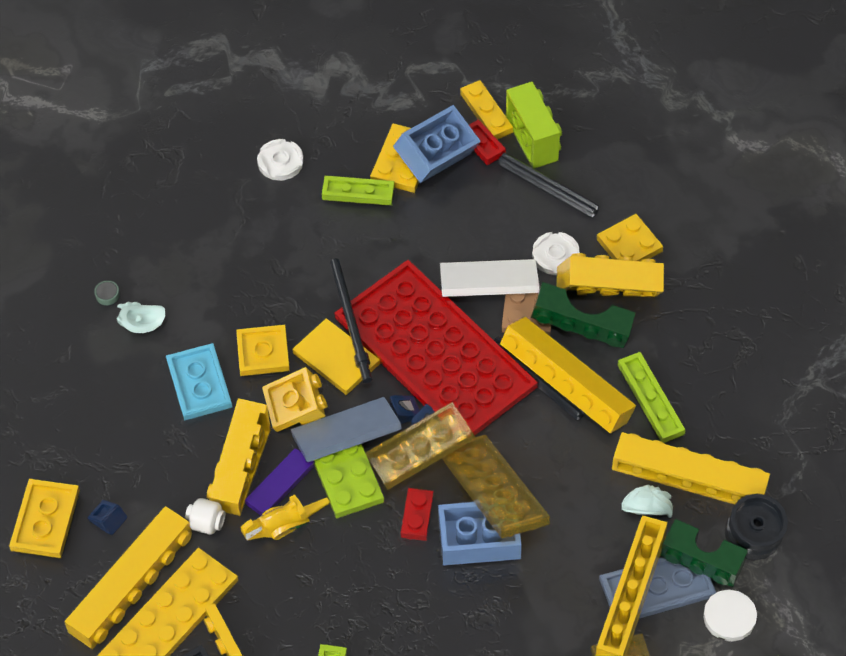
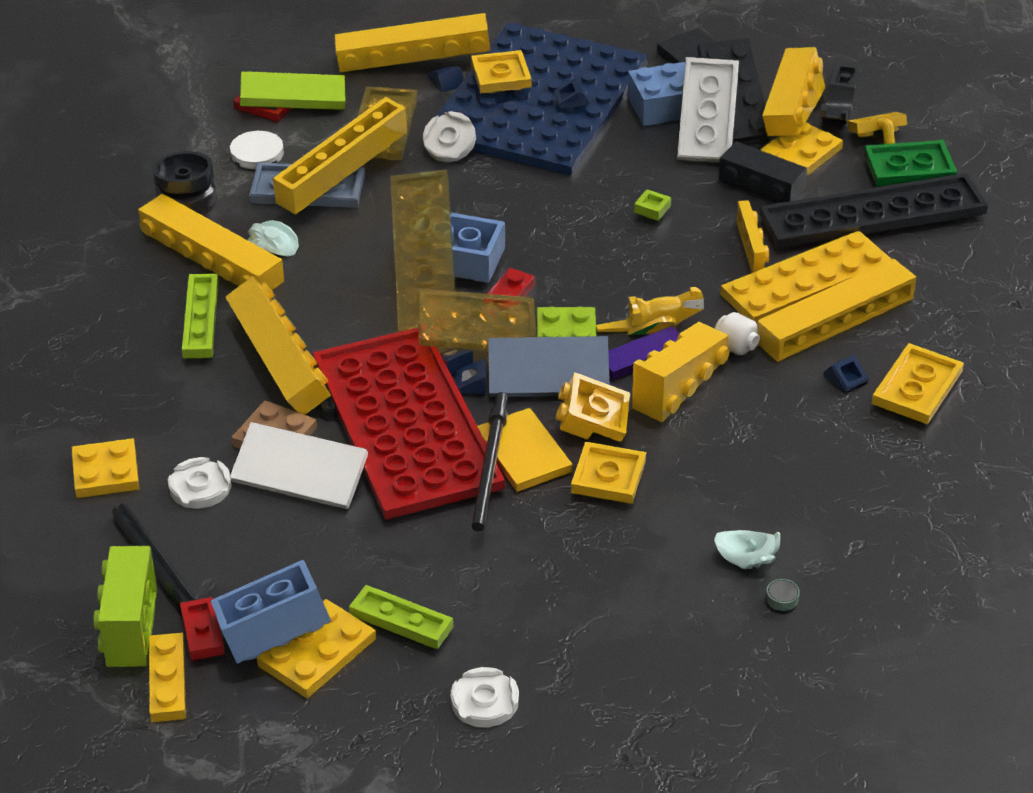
camera: 160 degrees left, 15 degrees down
medium azure tile [166,343,232,421] -> none
dark green arch [530,282,636,348] -> none
yellow wedge [557,253,664,297] -> none
dark green arch [661,519,748,587] -> none

